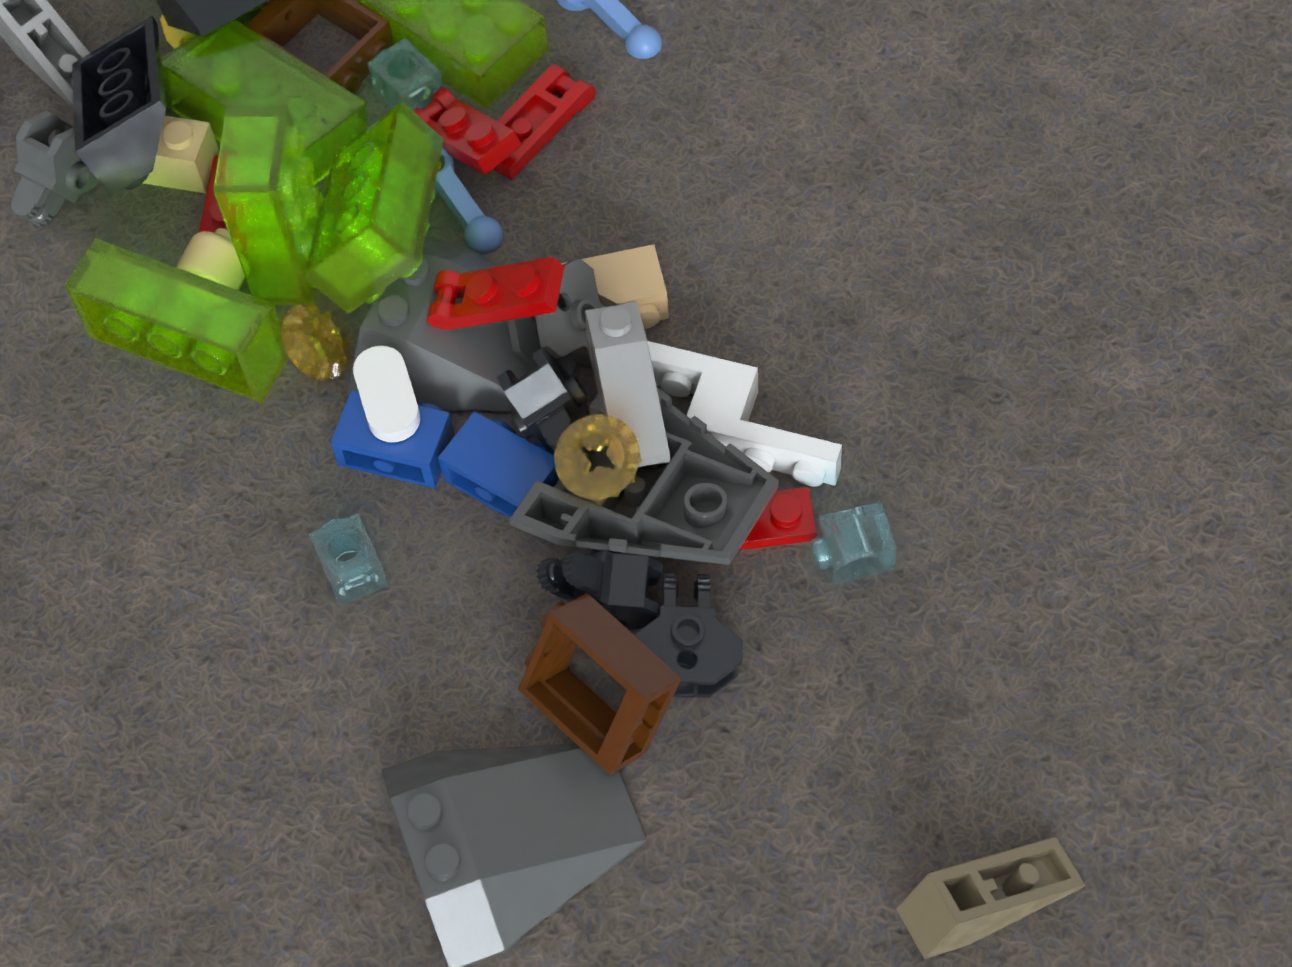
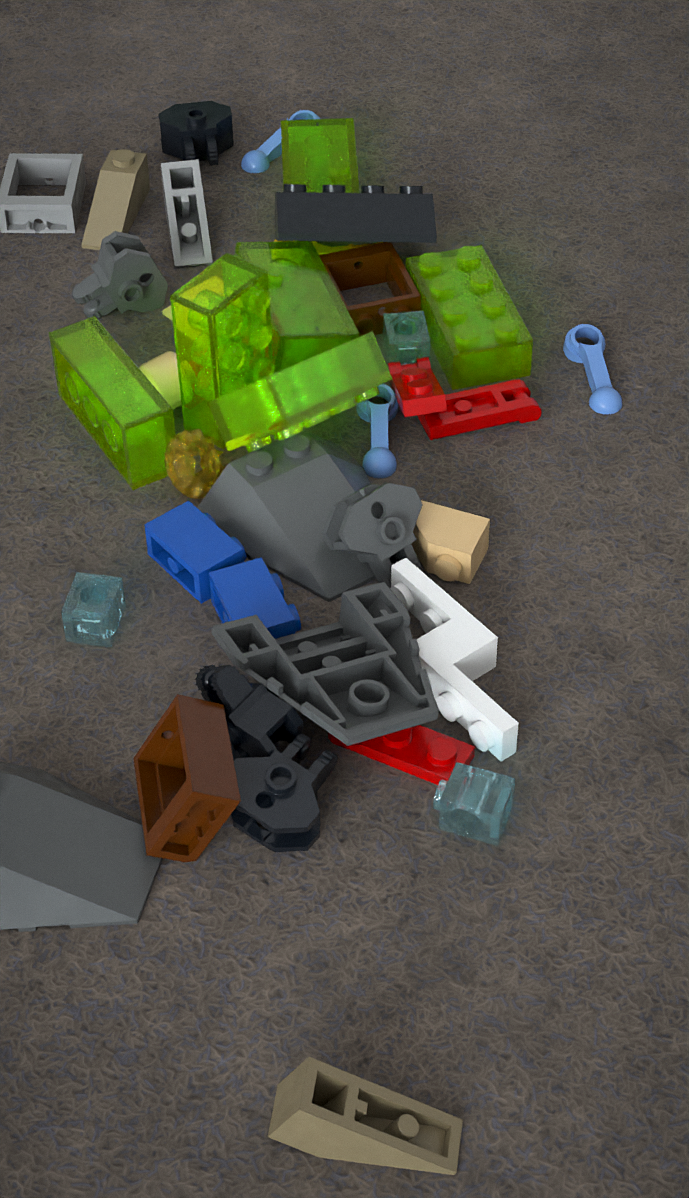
camera: 30 degrees right, 15 degrees down
black slope [72,16,166,196] -> none
white tile [353,346,420,442] -> none
red plate [427,257,565,330] -> none
black hinge [497,347,593,468] -> none
clear yellow gear [554,414,642,502] -> none
light grey slope [585,302,670,471] -> none

